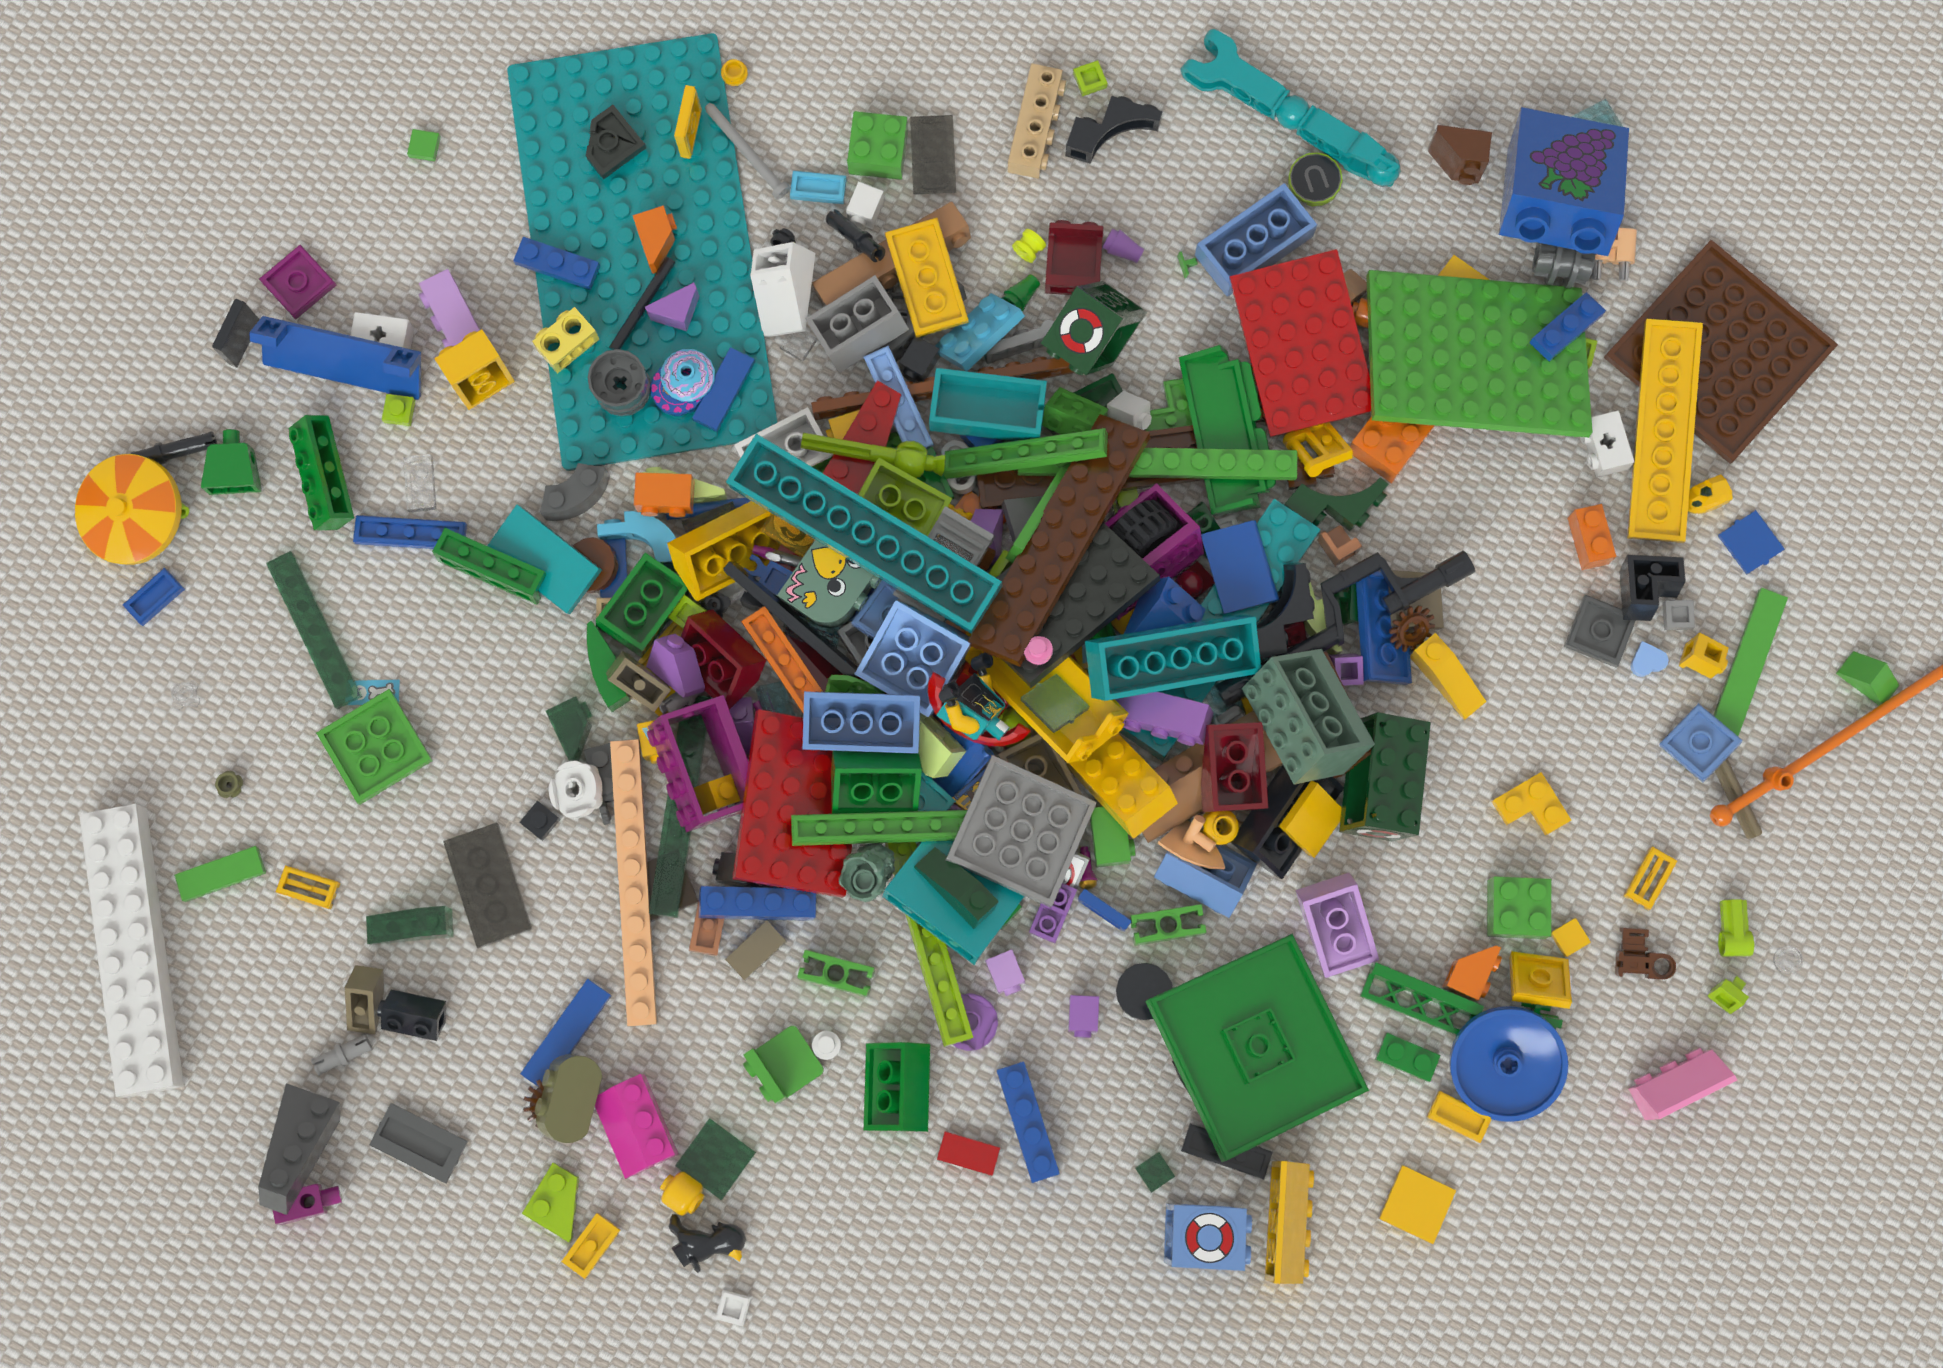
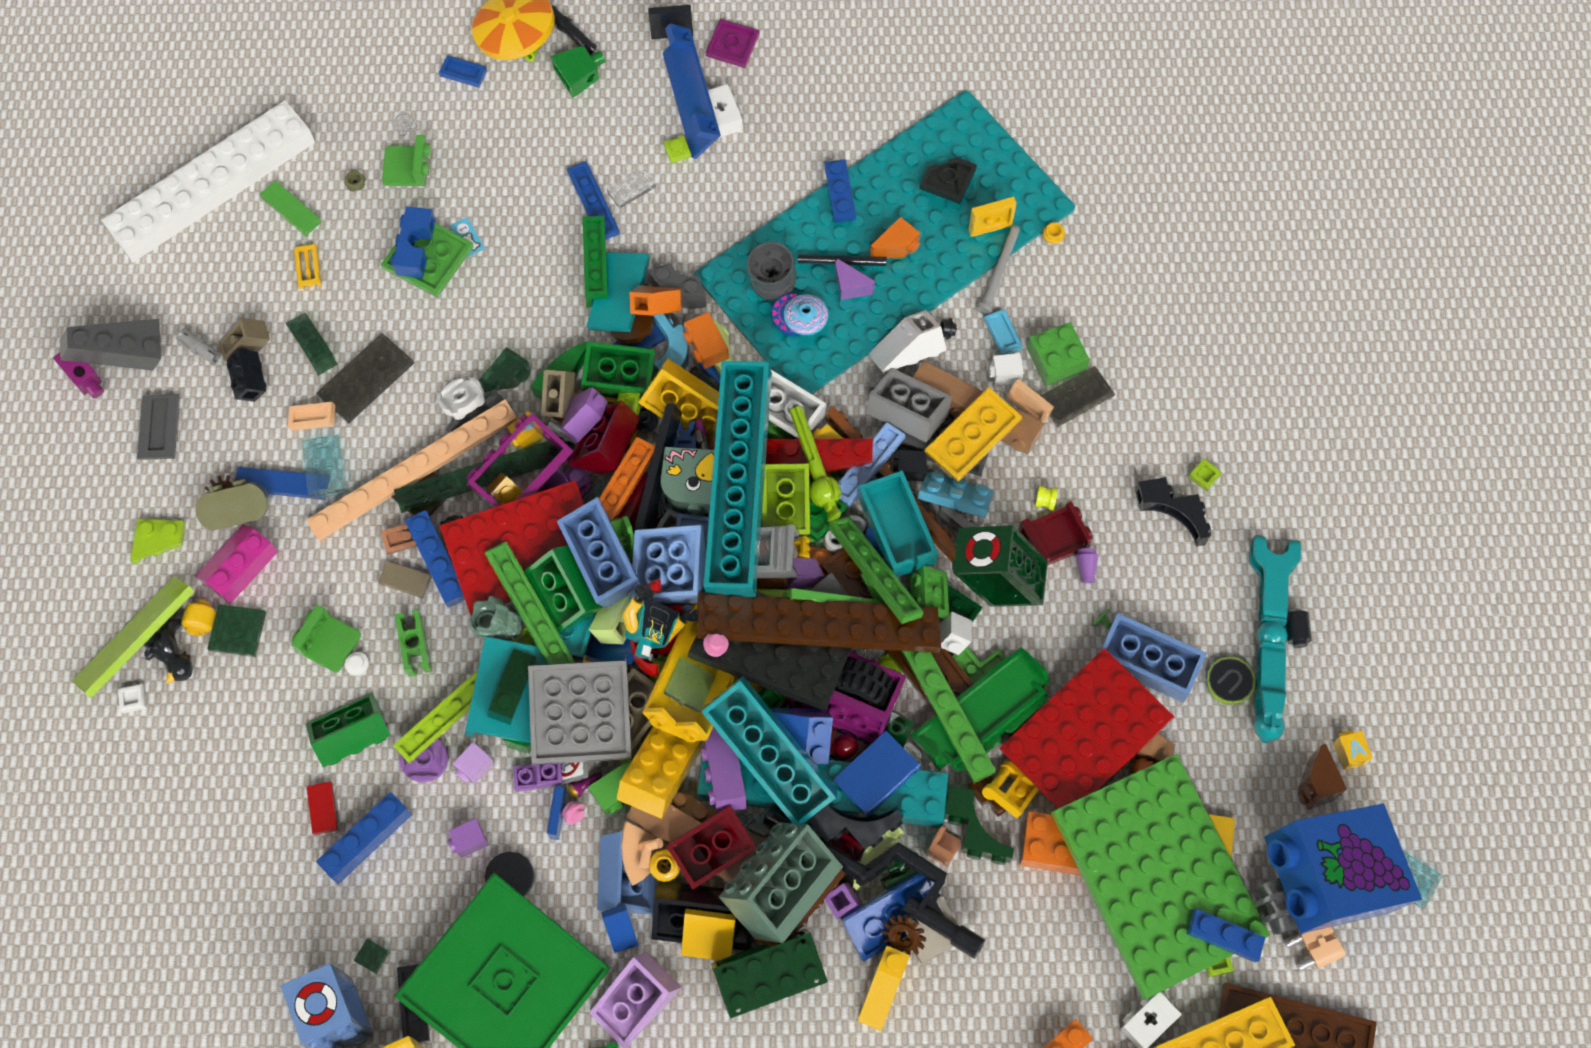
camera: 60 degrees right, 10 degrees down
clear green tile [266,551,363,709] -> none
green brick [289,415,354,530] -> none
bright green tile [407,129,441,162] -> none
lavender brick [418,269,480,348] -> none
yellow brick [434,329,515,410] -> none
black plate [519,801,561,841] -> none
light yellow brick [532,307,599,374] -> none
yellow plate [561,1213,621,1279] -> none
blue tile [692,347,755,432] -> none
black pin [826,209,886,262] -> none
green cone [1001,274,1040,311] -> none
tan brick [1008,63,1066,179] -> none
bright green piece [1130,904,1206,946] -> none
none -> lime tile [72,576,194,698]
none -> light nougat tile [288,402,336,431]
none -> clear light blue piece [302,434,346,498]
none -> bright green bracket [382,135,431,186]
none -> blue arch [391,206,436,278]
none -> bright pink plate [562,801,585,825]
none -> blue tile [601,904,638,953]
none -> orange slope [630,285,682,316]
none -> light nougat tile [1007,379,1054,423]
none -> black brick [1285,610,1312,648]
none -> yellow brick [1333,730,1373,770]

